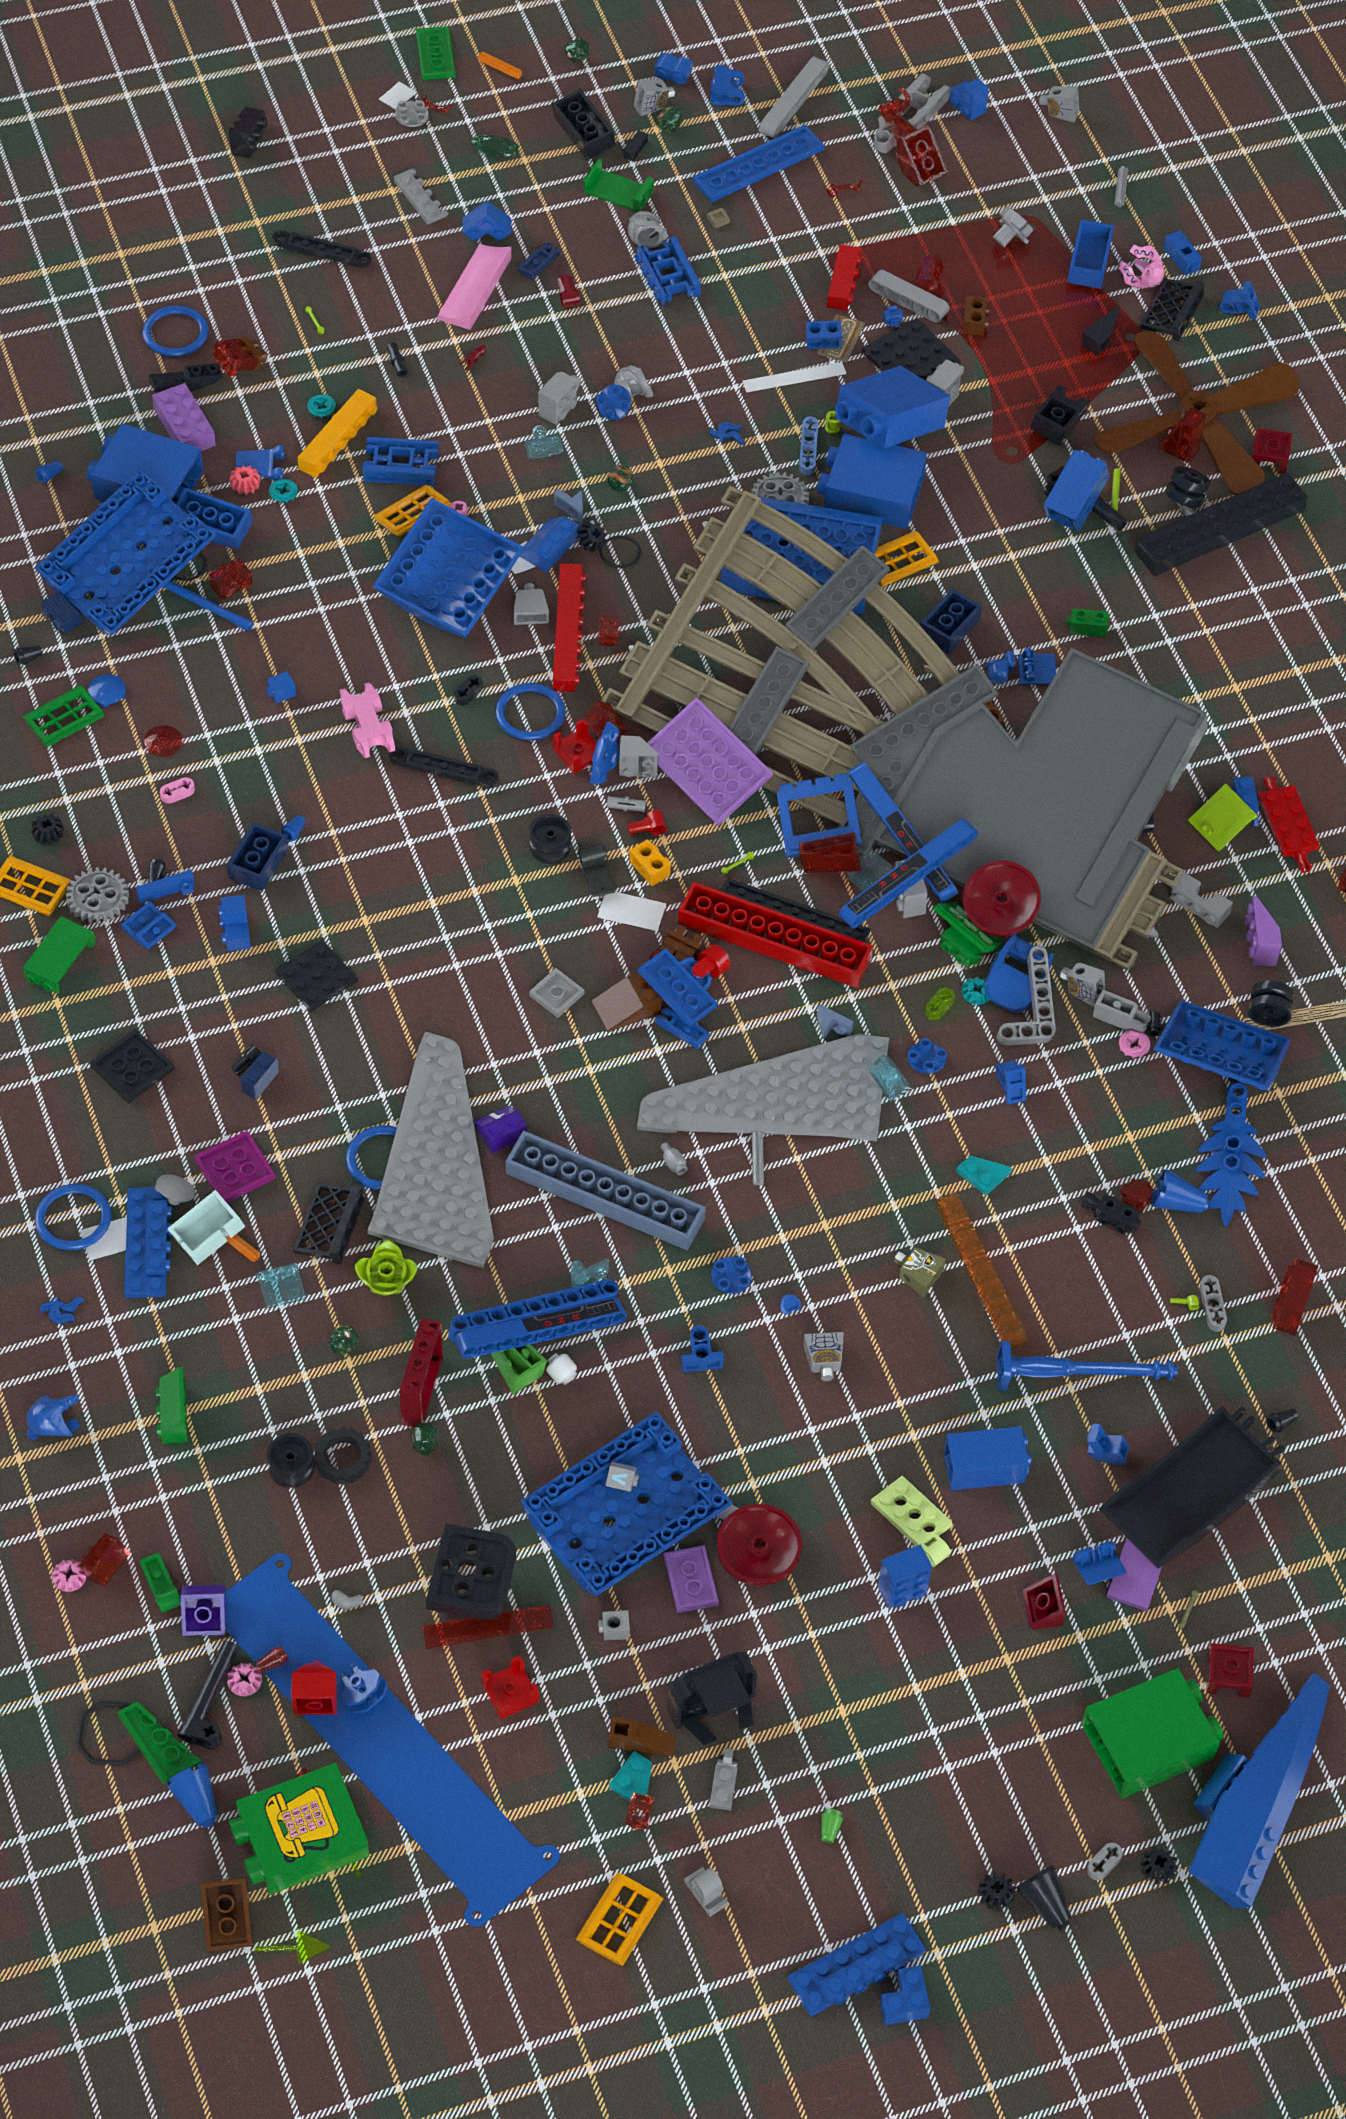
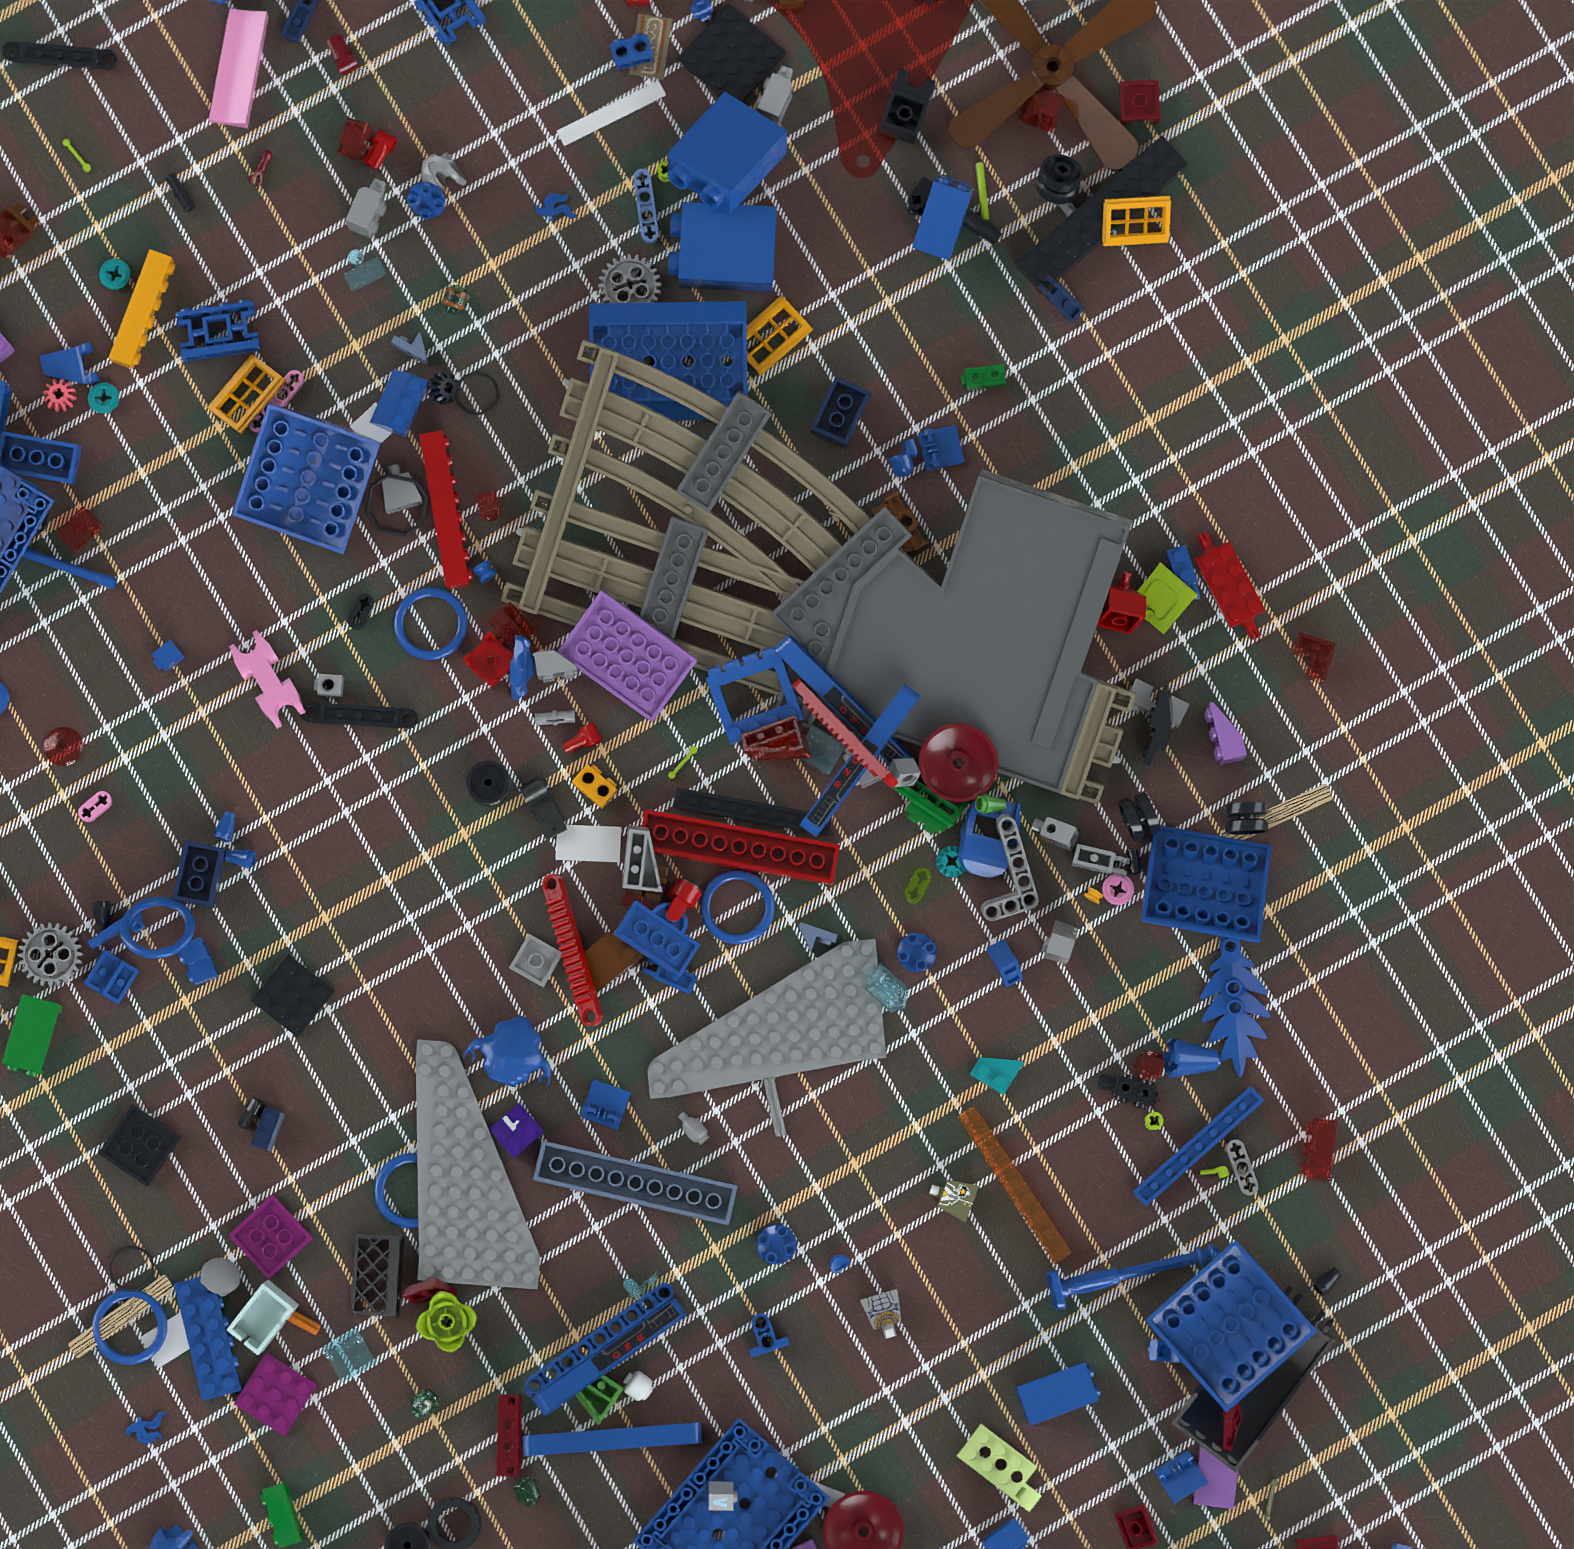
camera: 10 degrees left, 25 degrees up
none -> tan sticker [68,1275,174,1358]
none -> black piece [109,1246,154,1291]
none -> blue wedge [119,897,196,959]
none -> blue cone [225,849,256,869]
none -> magenta plate [234,1353,318,1436]
none -> light grey brick [314,674,344,698]
none -> clear red brick [337,117,373,161]
none -> red piece [363,129,398,171]
none -> black piece [365,474,428,536]
none -> dark red wing [402,1277,457,1304]
none -> blue piece [463,1016,551,1087]
none -> blue wheel [473,560,497,584]
none -> blue beam [522,1422,702,1456]
none -> red gear [542,874,603,1026]
none -> blue hinge [580,1079,631,1130]
none -> light grey wedge [622,826,662,892]
none -> blue wedge [700,870,775,944]
none -> gear [791,679,899,789]
none -> light grey brick [887,758,921,787]
none -> bright green cone [975,794,1006,814]
none -> dark blue hinge [1037,275,1084,324]
none -> light grey wedge [1041,920,1078,965]
none -> light orange bush [1084,887,1104,904]
none -> red piece [1097,571,1147,634]
none -> light orange piece [1102,196,1171,246]
none -> black wheel [1118,791,1161,842]
none -> blue plate [1132,1086,1264,1207]
none -> black slope [1142,685,1173,766]
none -> lime bush [1145,1112,1164,1130]
none -> blue slope [1145,1240,1317,1412]
none -> dark red wing [1223,1402,1242,1451]

